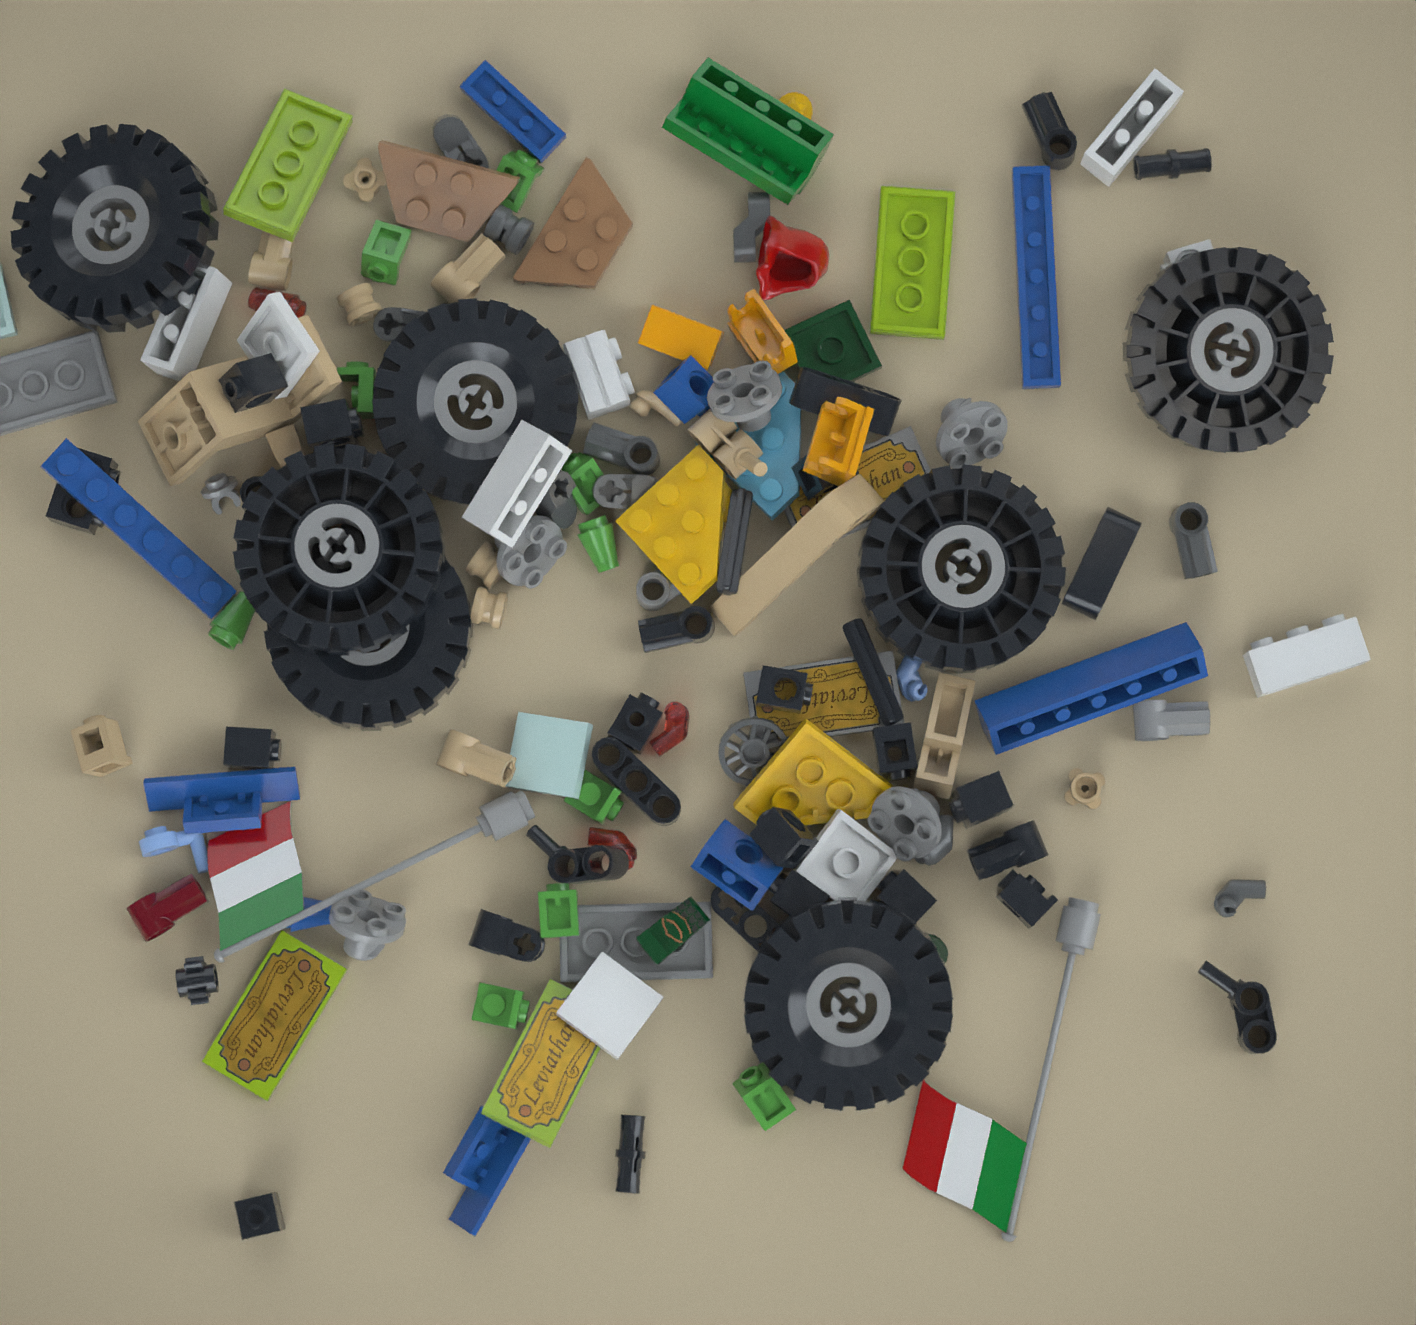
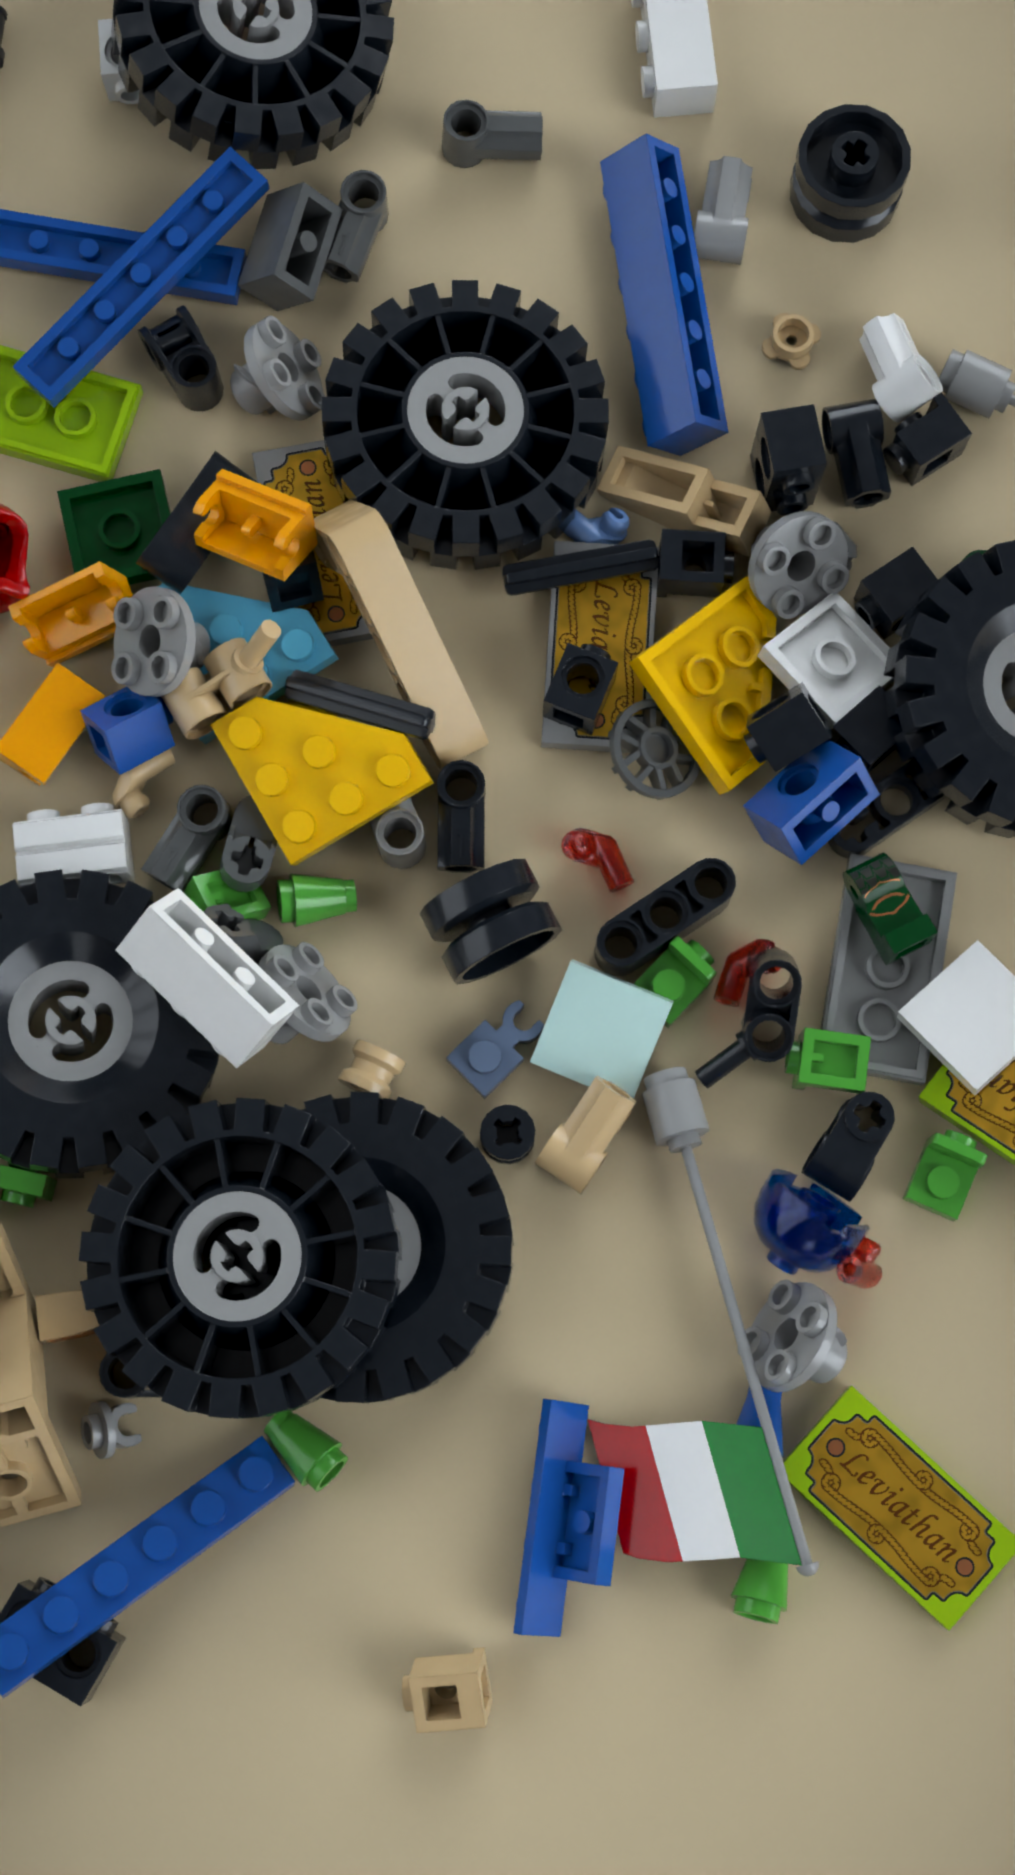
camera: 80 degrees left, 5 degrees down
dark red piece [126,873,209,942] -> none
light blue plate [139,826,208,874] -> none
black gear [176,956,219,1006] -> none
black brick [223,726,282,769] -> none
black brick [300,398,364,453] -> none
tan wheel [465,541,502,589] -> none
black brick [607,692,663,755] -> none
black beam [1061,507,1142,620] -> none
dark grey arm [1214,879,1266,918] -> none
none -> blue plate [12,147,270,408]
none -> black piece [137,305,224,411]
none -> dark grey brick [237,182,343,311]
none -> dark grey piece [323,170,389,283]
none -> black wheel [420,859,562,985]
none -> sand blue plate [446,1000,544,1099]
none -> black wheel [480,1105,536,1165]
none -> bright green cone [731,1559,789,1624]
none -> clear blue cylinder [753,1169,870,1275]
none -> black wheel [790,104,911,243]
none -> clear red arm [836,1235,882,1289]
none -> white piece [859,313,943,423]

